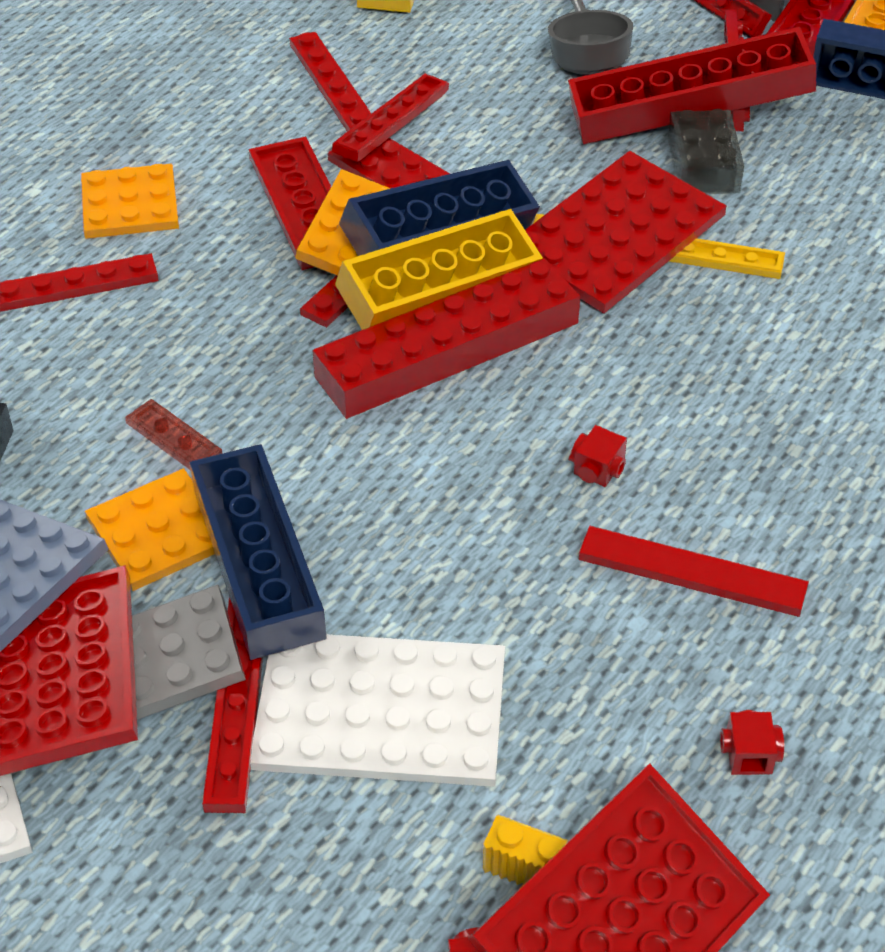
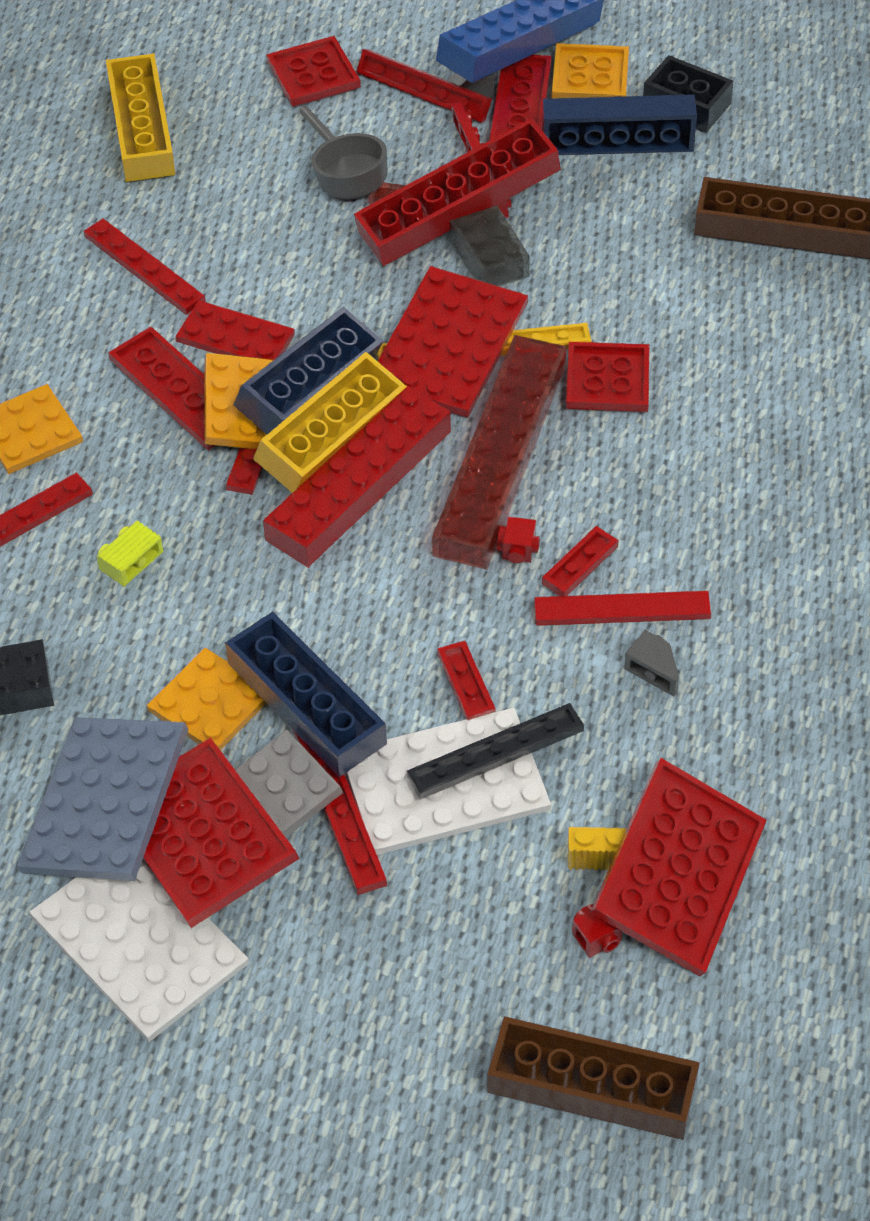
camera: 20 degrees left, 5 degrees up
clear red tile [125,399,222,470] -> none
red tile [332,73,449,162] -> none
red brick [720,710,784,775] -> none
none -> neon yellow brick [96,520,163,587]
none -> black tile [407,703,584,800]
none -> clear red brick [432,335,567,570]
none -> red plate [437,640,496,720]
none -> red plate [542,526,619,596]
none -> red plate [566,341,650,412]
none -> dark grey slope [624,630,679,697]

